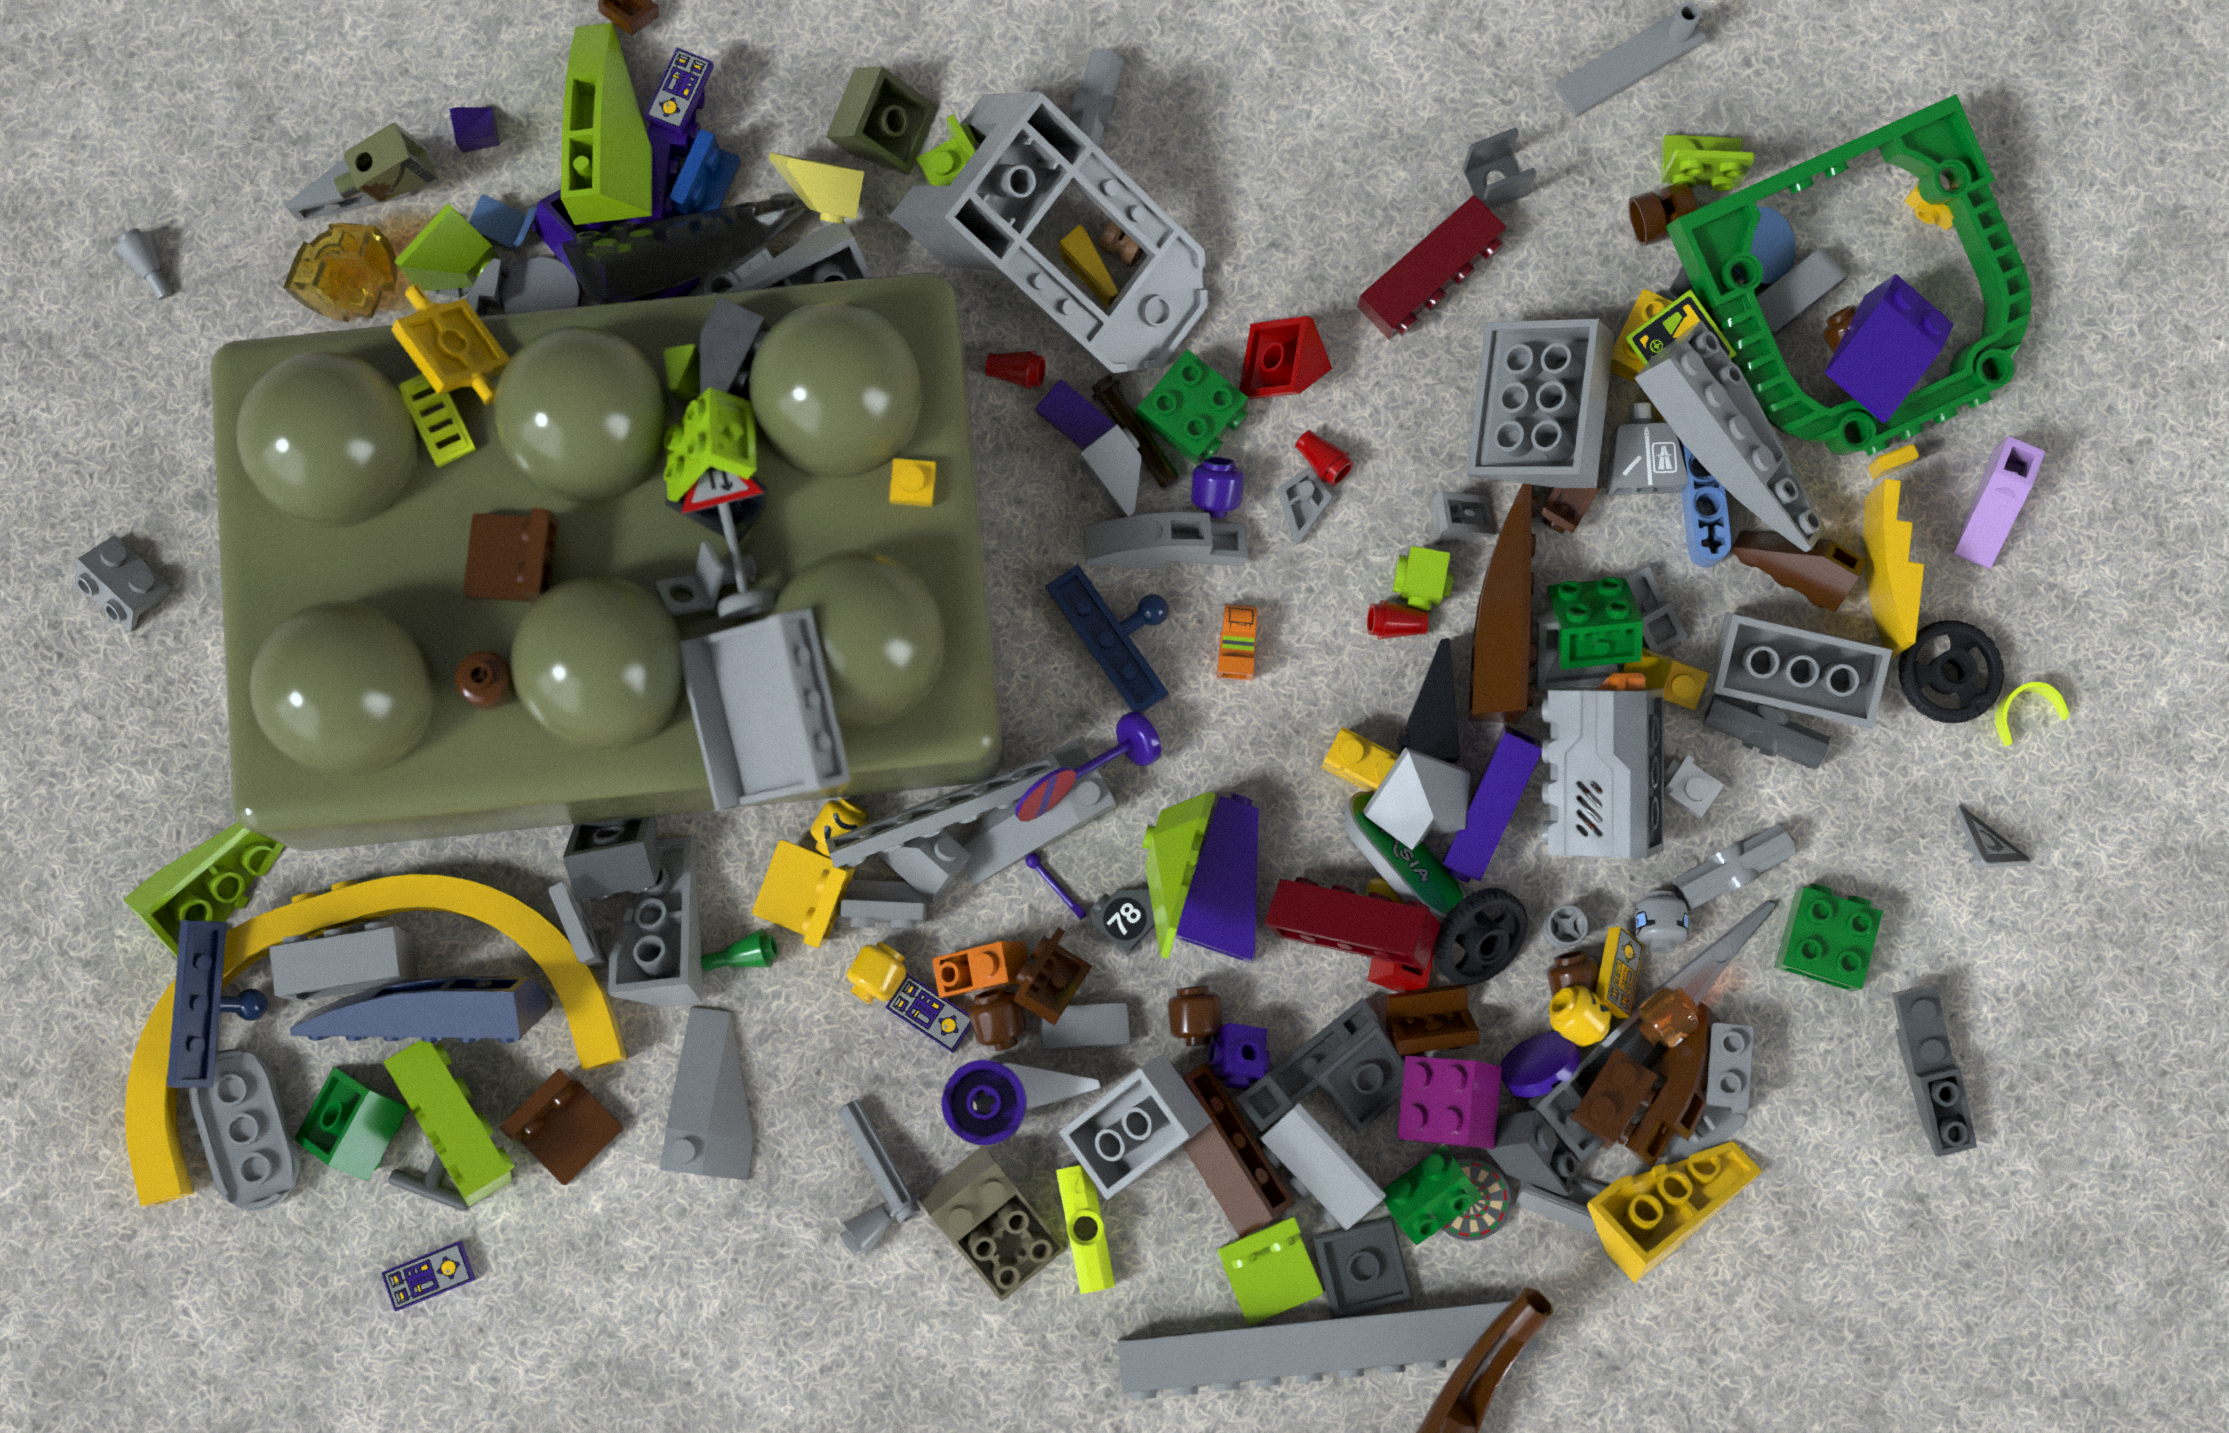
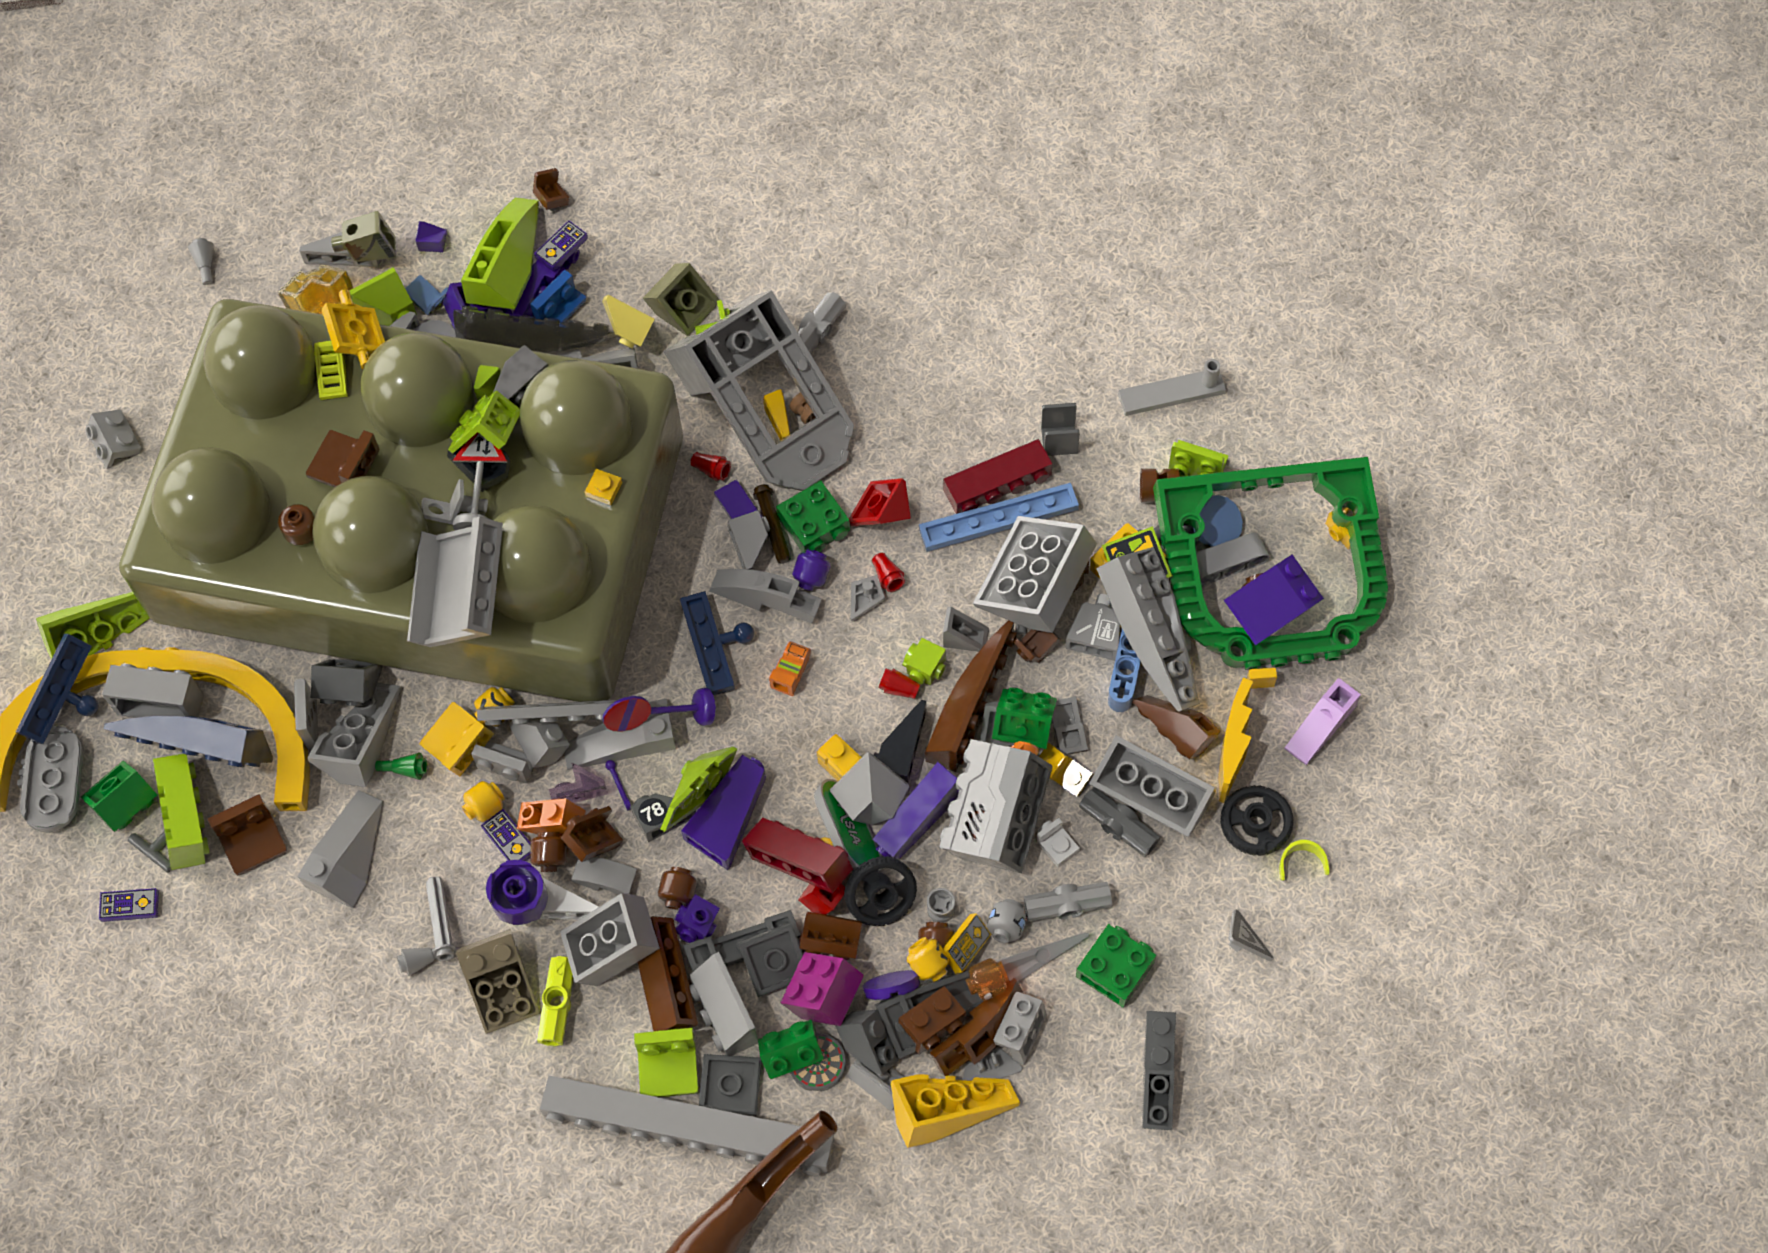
camera: 20 degrees right, 15 degrees down
none -> clear purple slope [549,763,608,803]
none -> medium blue plate [919,483,1079,552]

